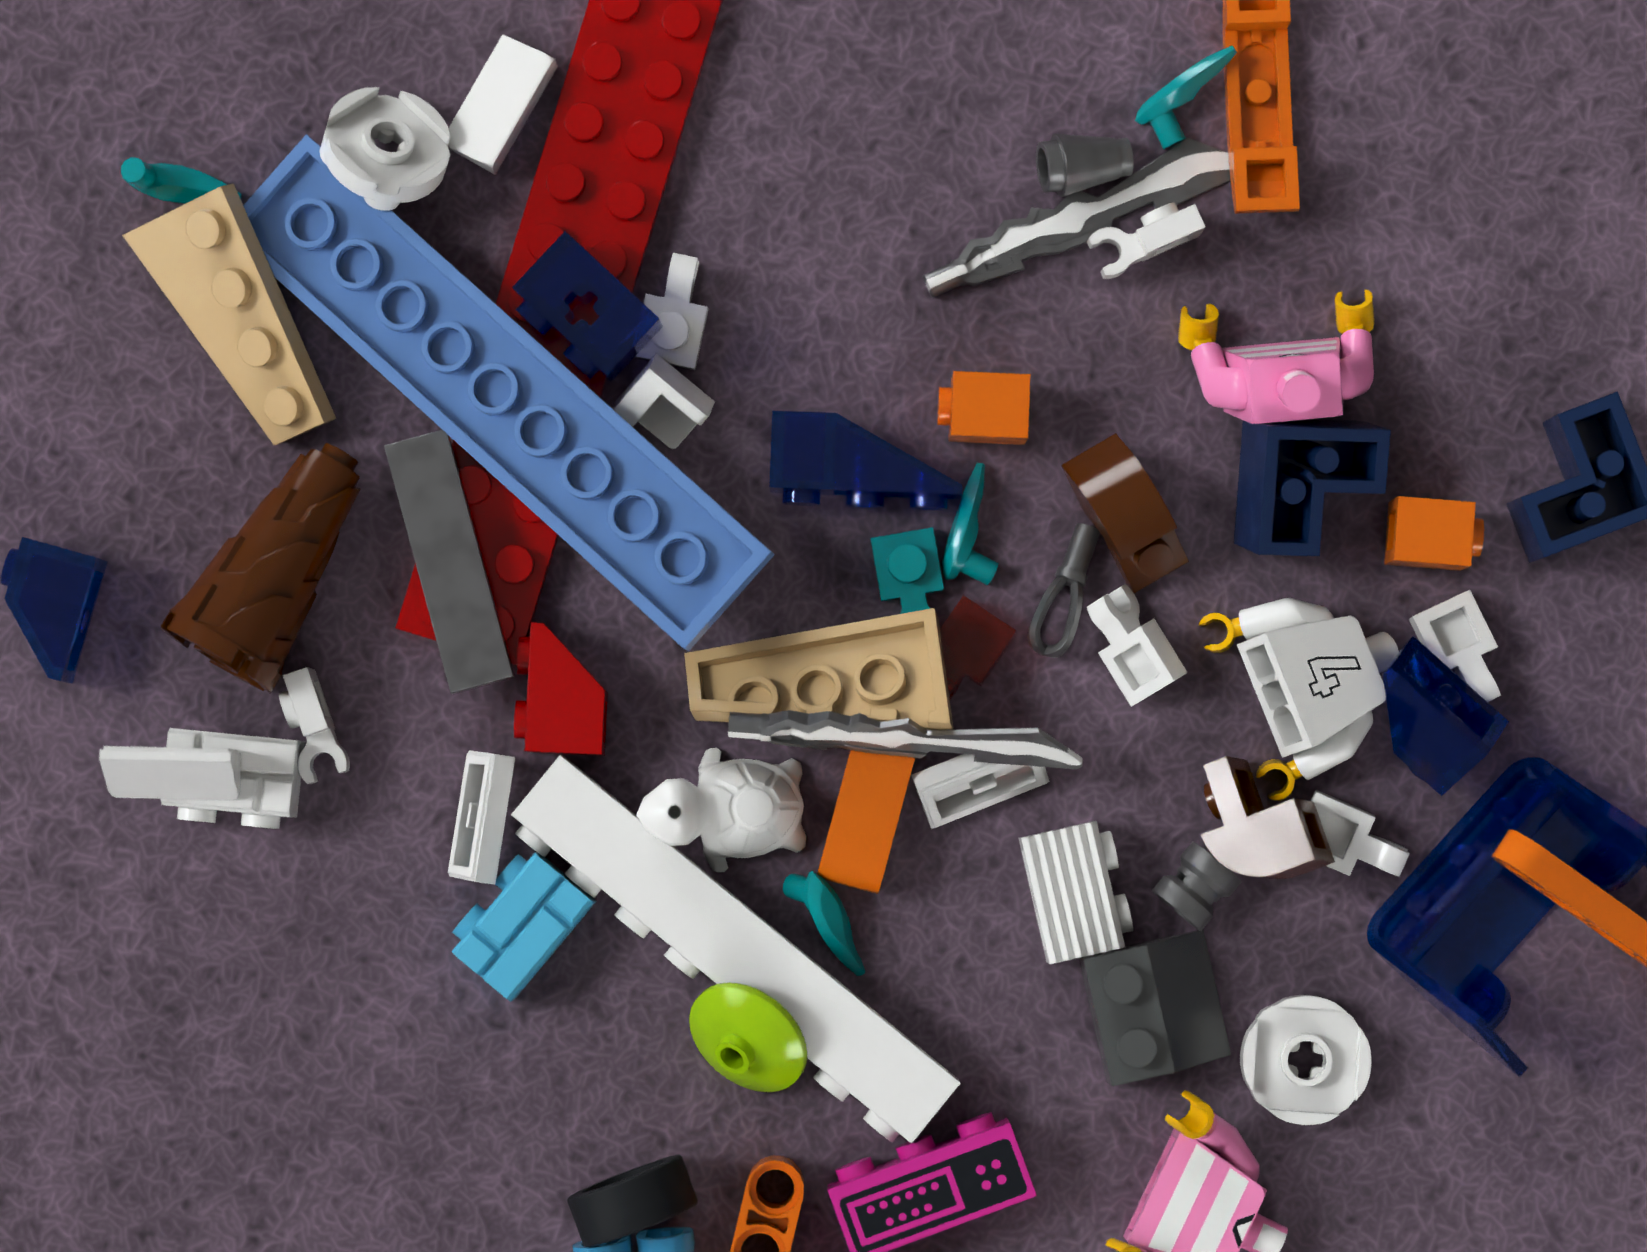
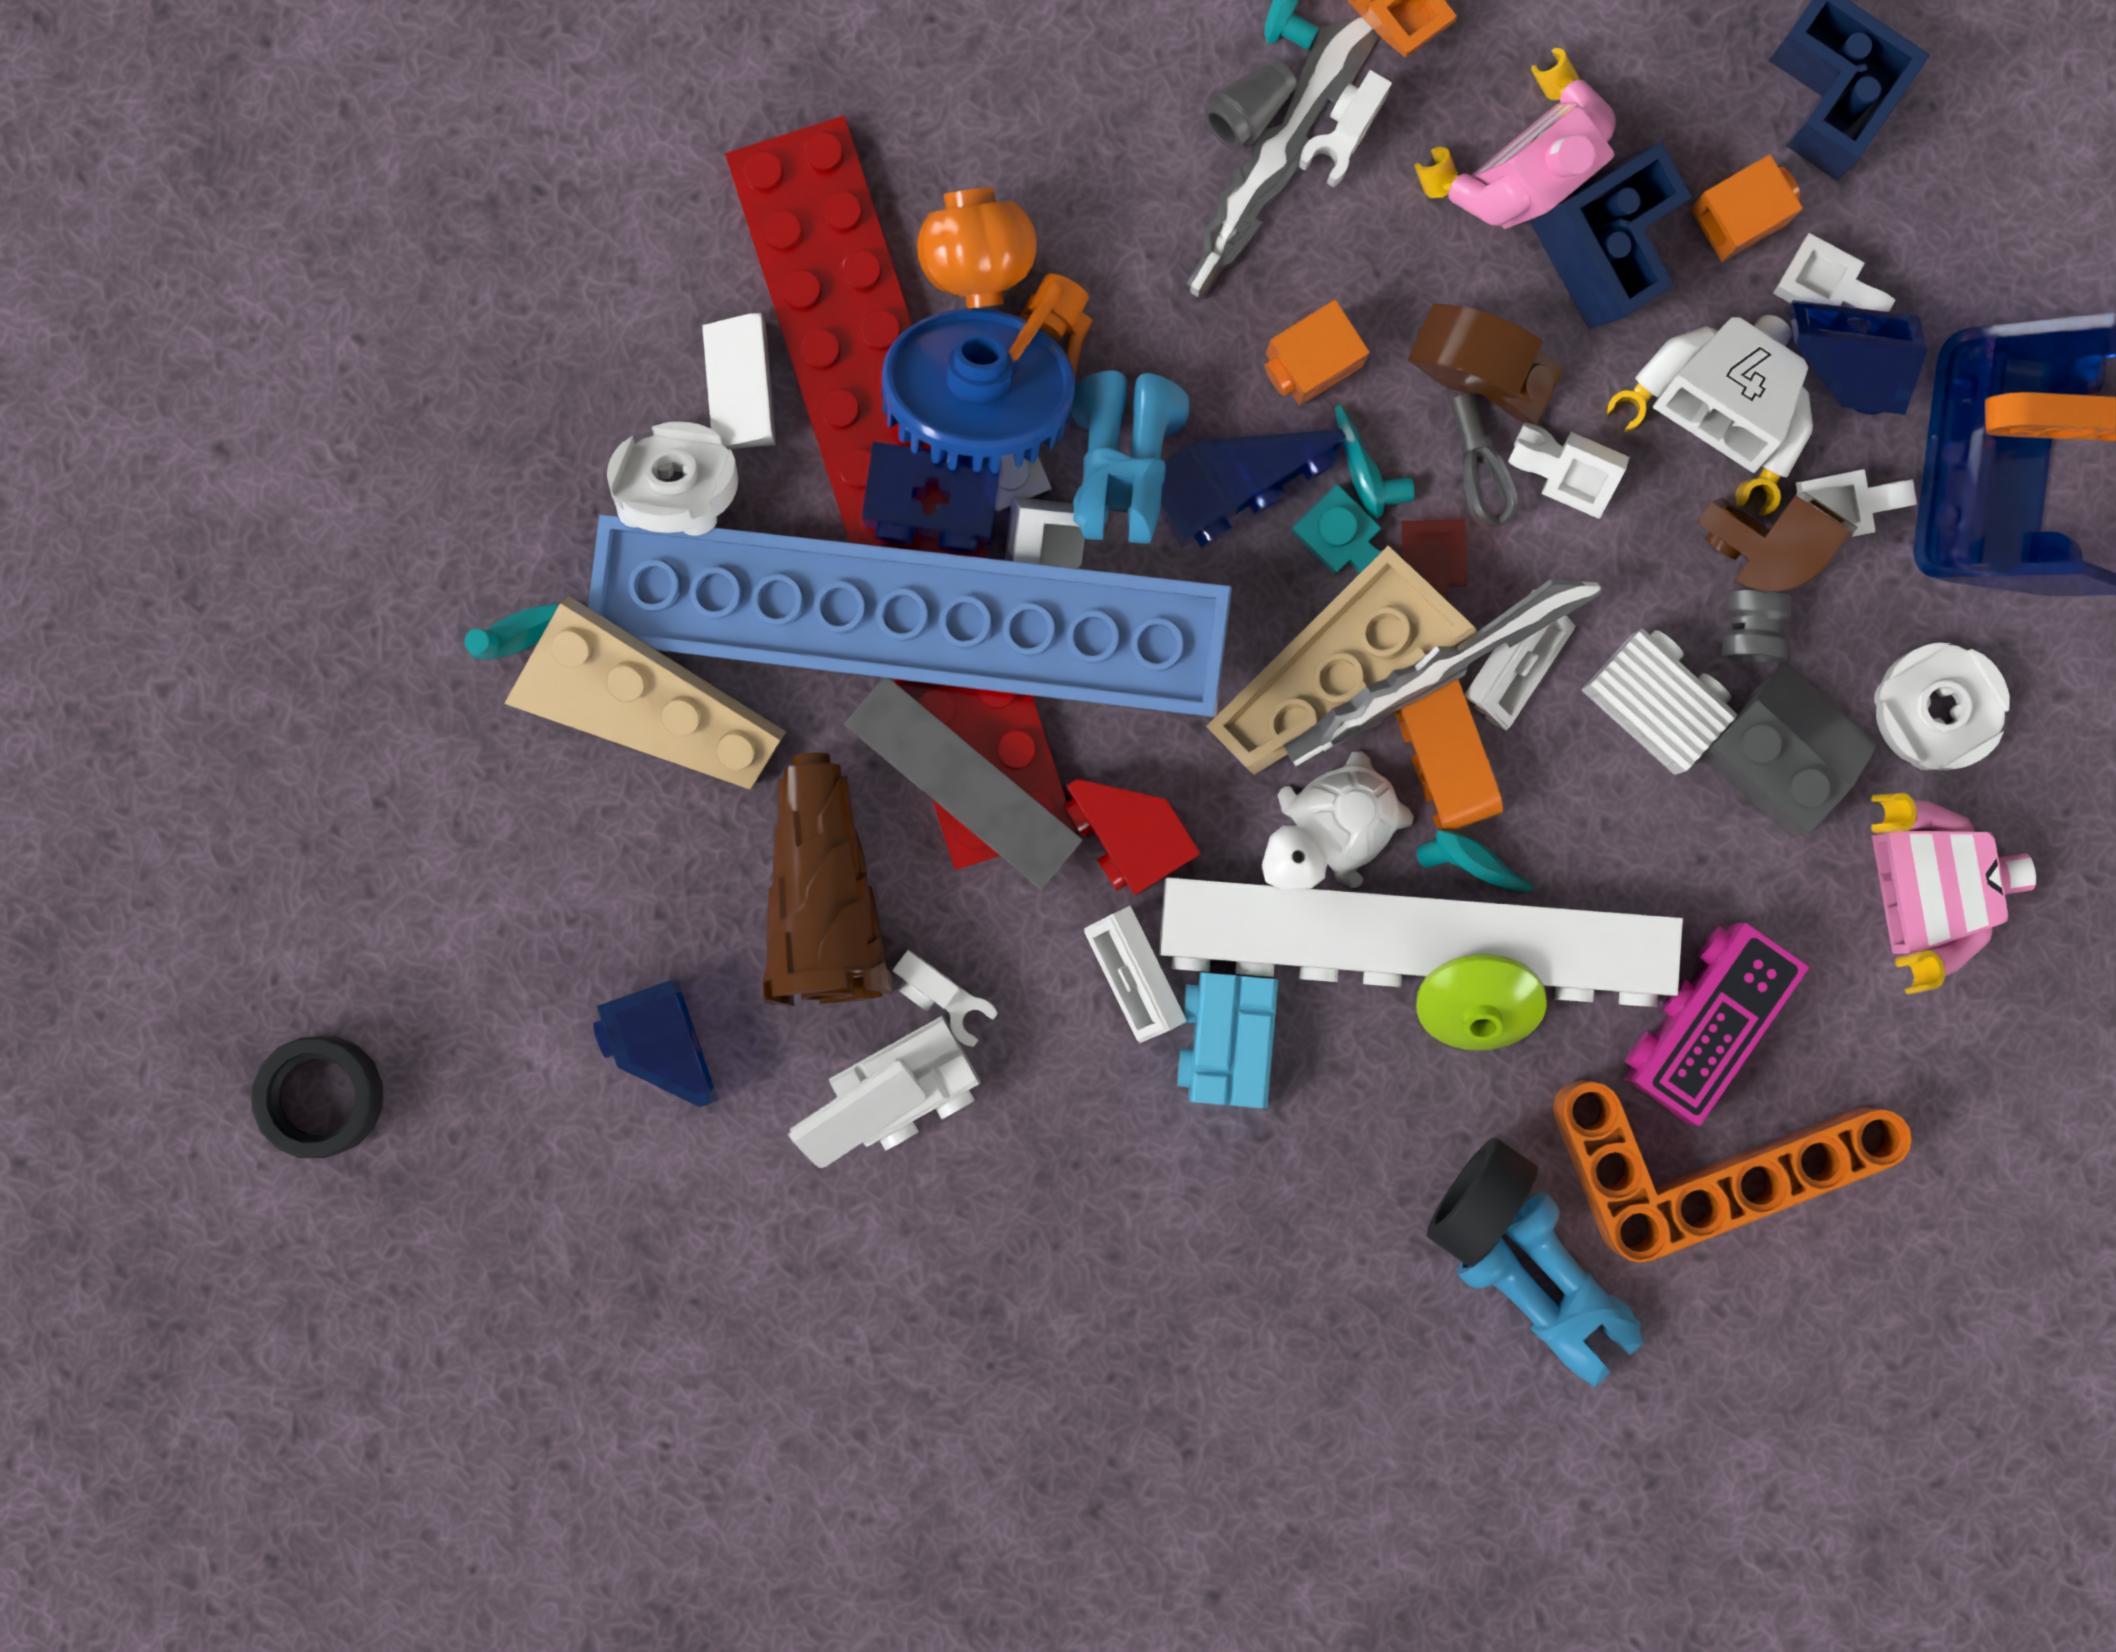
camera: 30 degrees left, 0 degrees up
none -> blue wheel [881,308,1075,474]
none -> orange plant [917,187,1037,309]
none -> orange plant [1008,273,1093,376]
none -> dark azure piece [1072,370,1190,544]

